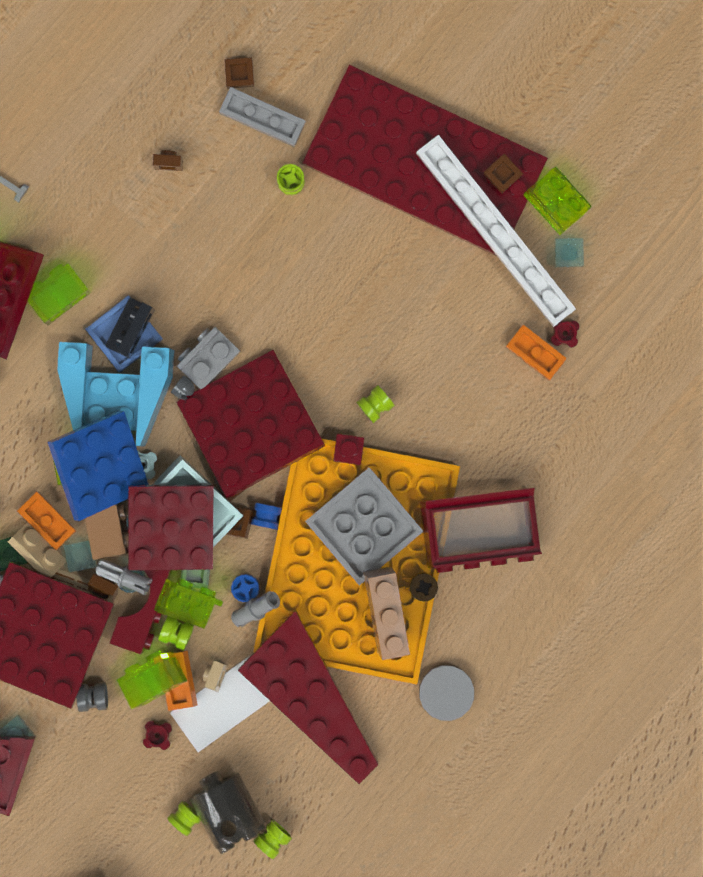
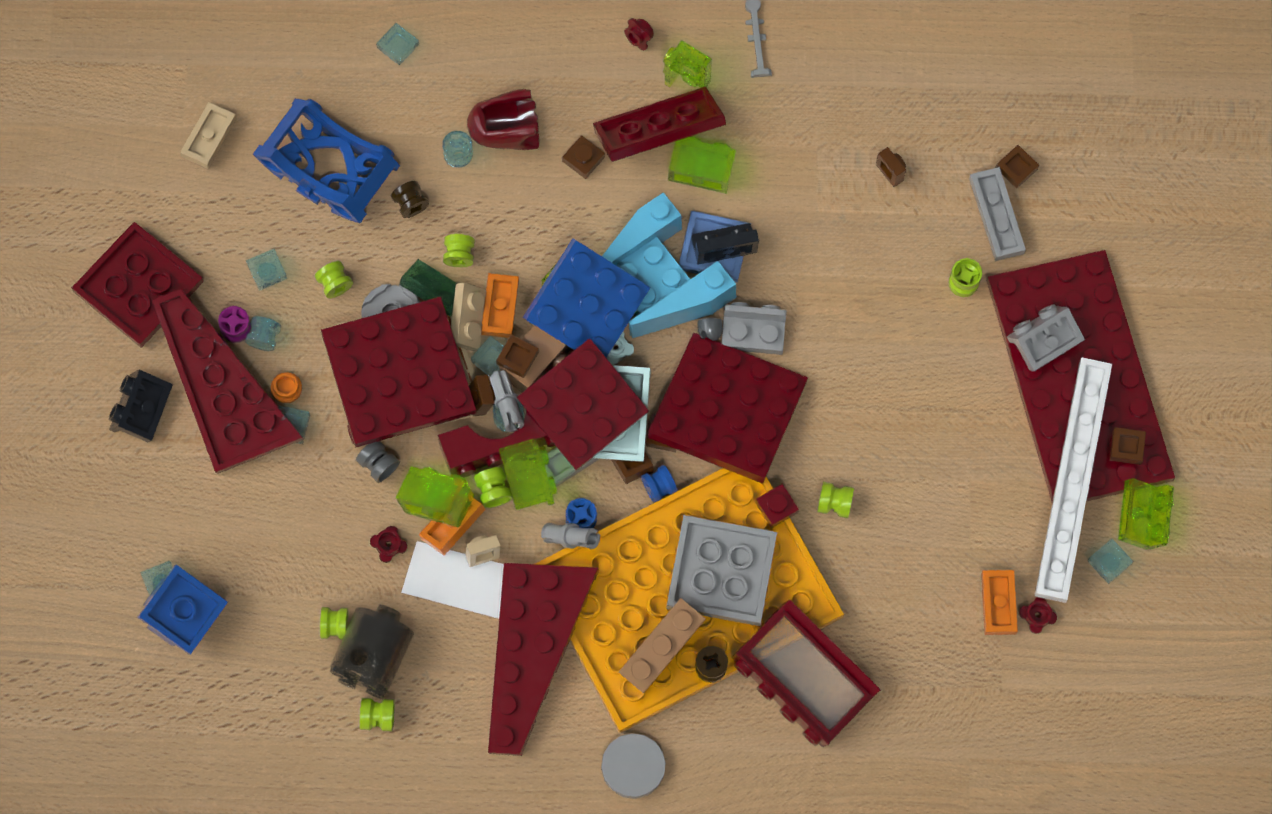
camera: 45 degrees right, 15 degrees down
none -> reddish brown plate [496,334,539,378]
none -> light grey bracket [1007,304,1085,371]

